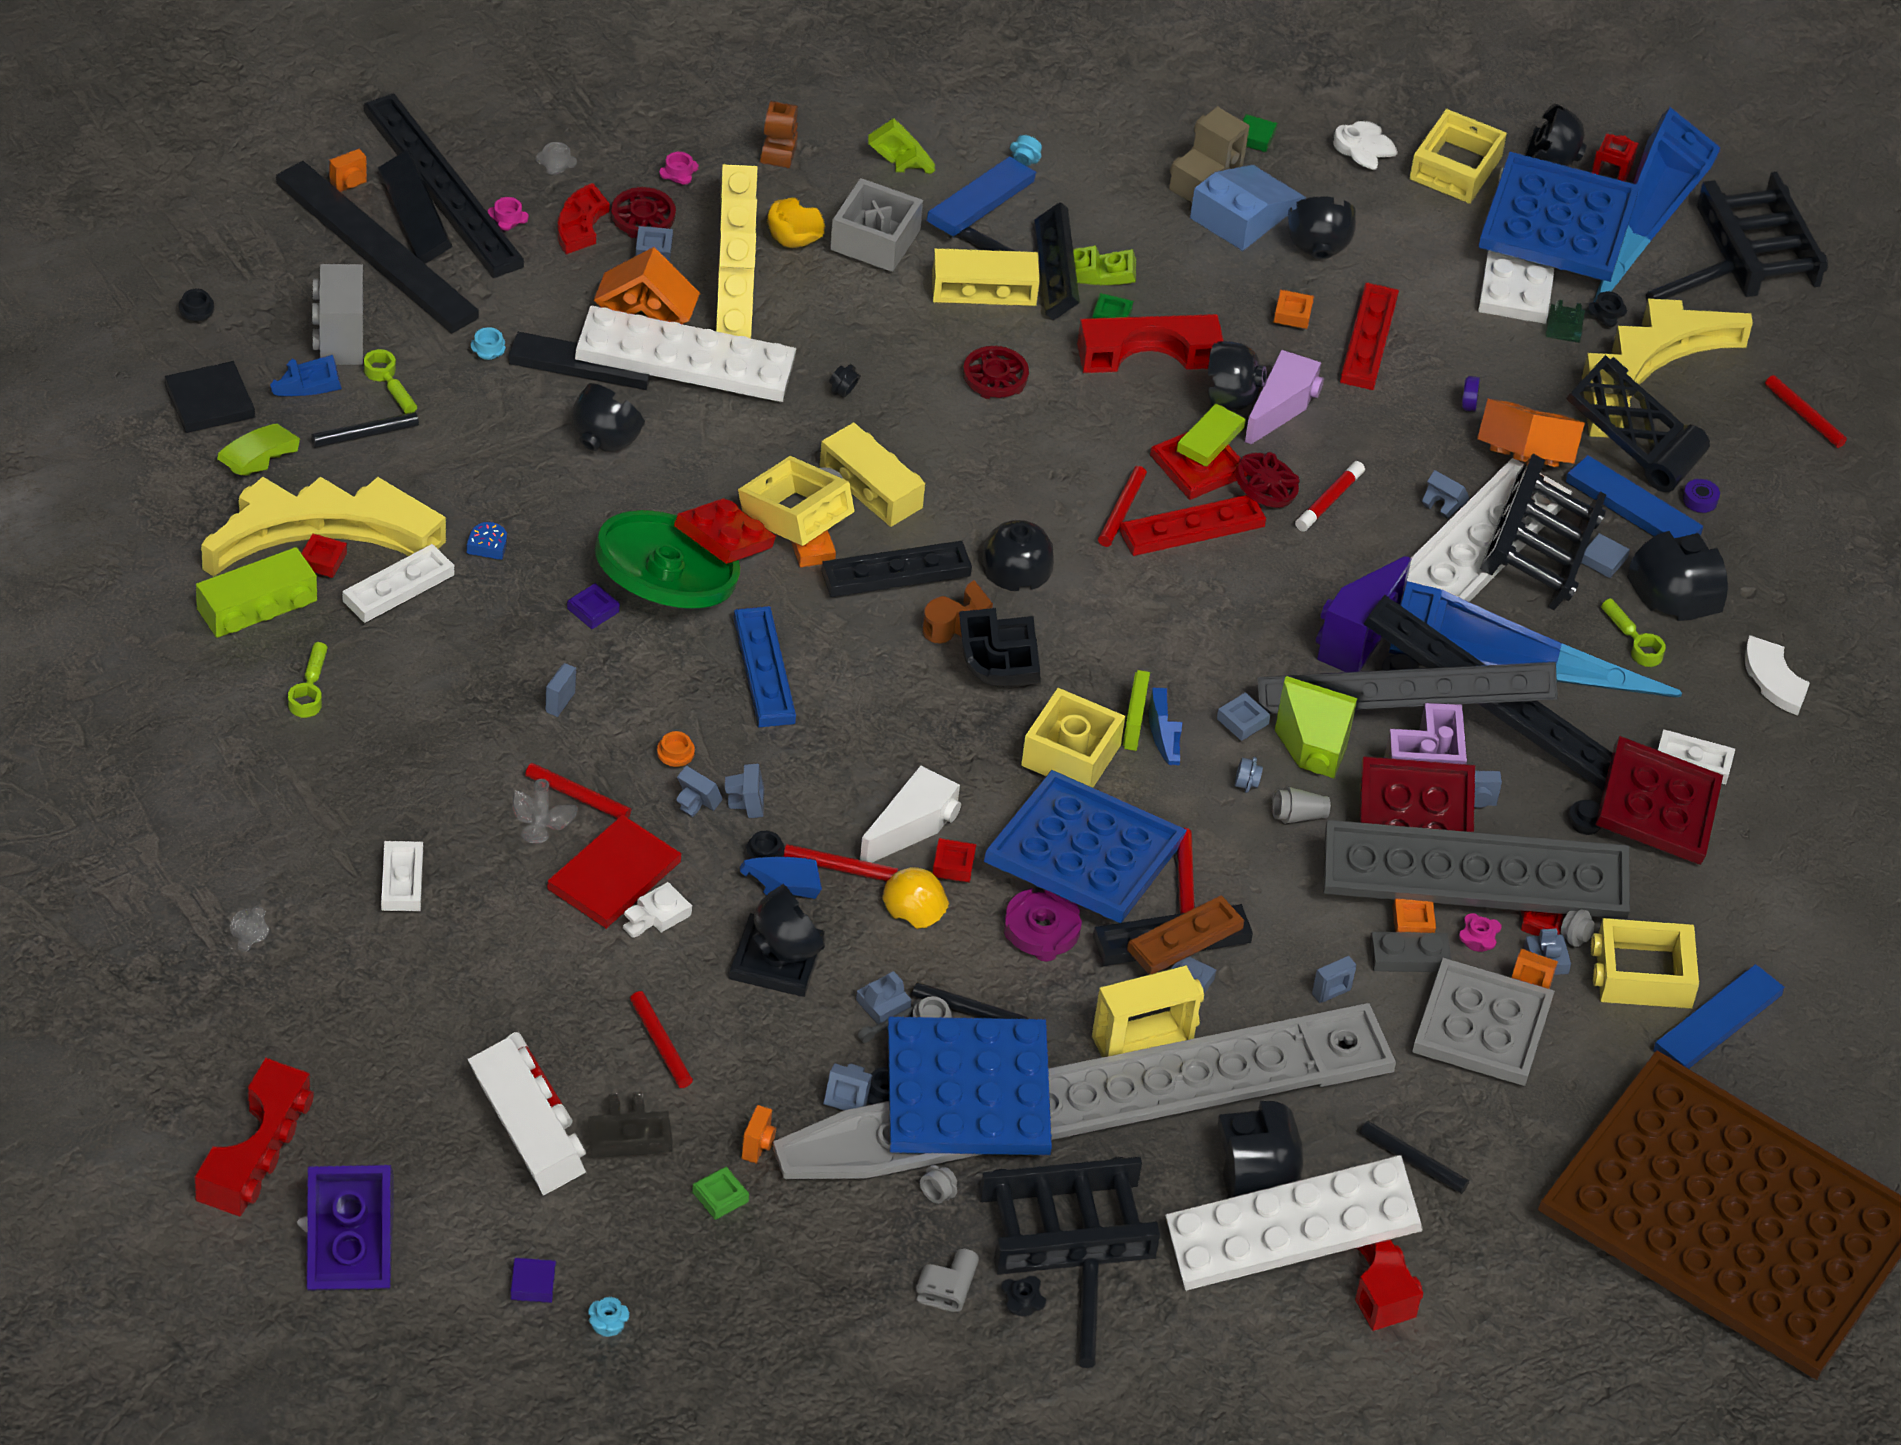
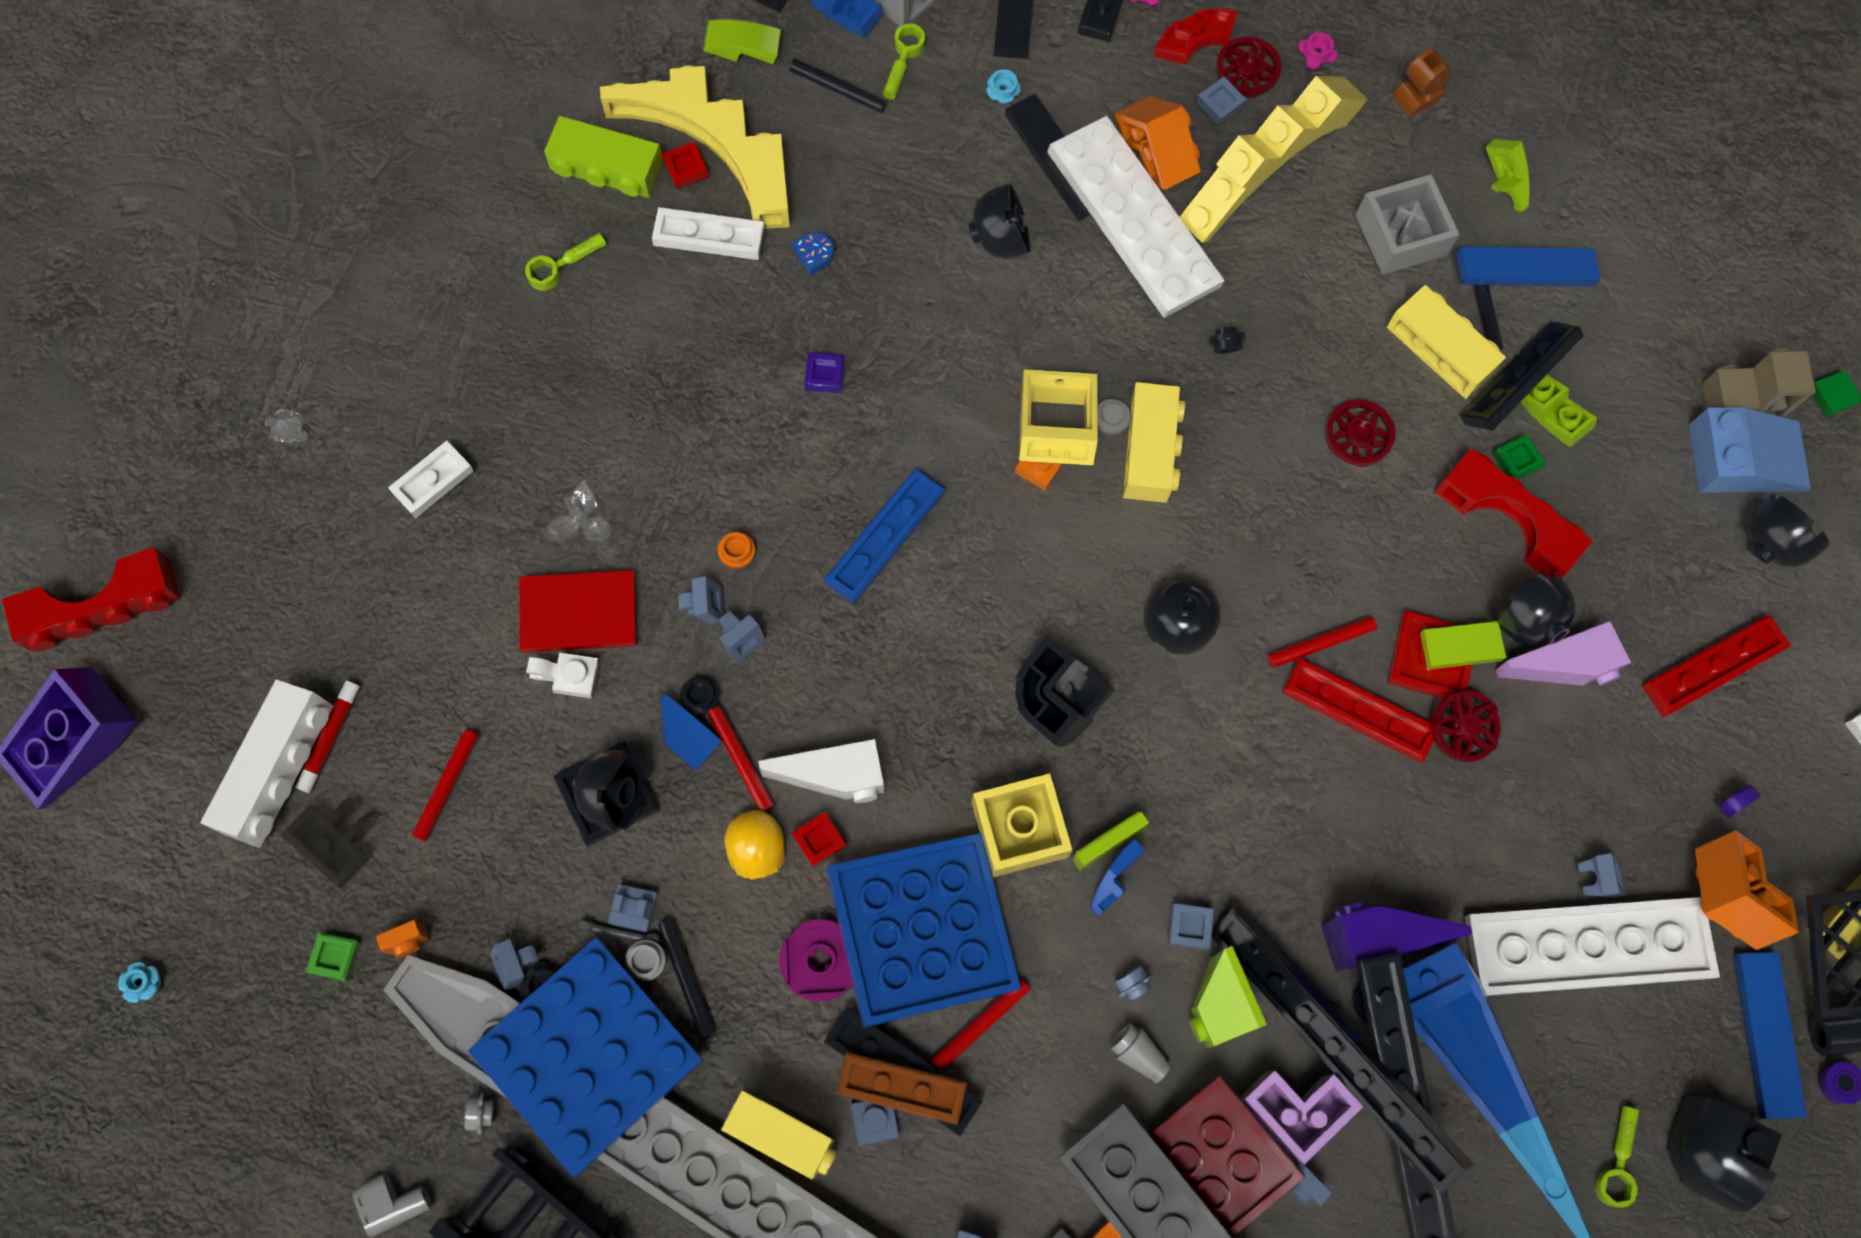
camera: 50 degrees right, 25 degrees up
dark purple tile [511,1258,556,1303] -> none
red bar [525,763,632,819] -> none
sand blue tile [545,663,576,717] -> none
green dish [595,510,740,608] -> none
red plate [674,498,776,564] -> none
yellow hair [767,198,825,248] -> none
black plate [821,540,972,597] -> none
dark orange leg [922,580,993,643] -> none
medium azure plate [1010,135,1042,166] -> none
orange plate [1274,289,1314,329] -> none
red bar [1295,461,1365,532] -> none
black fence [1480,453,1606,610] -> none
sand blue tile [1581,533,1630,578] -> none

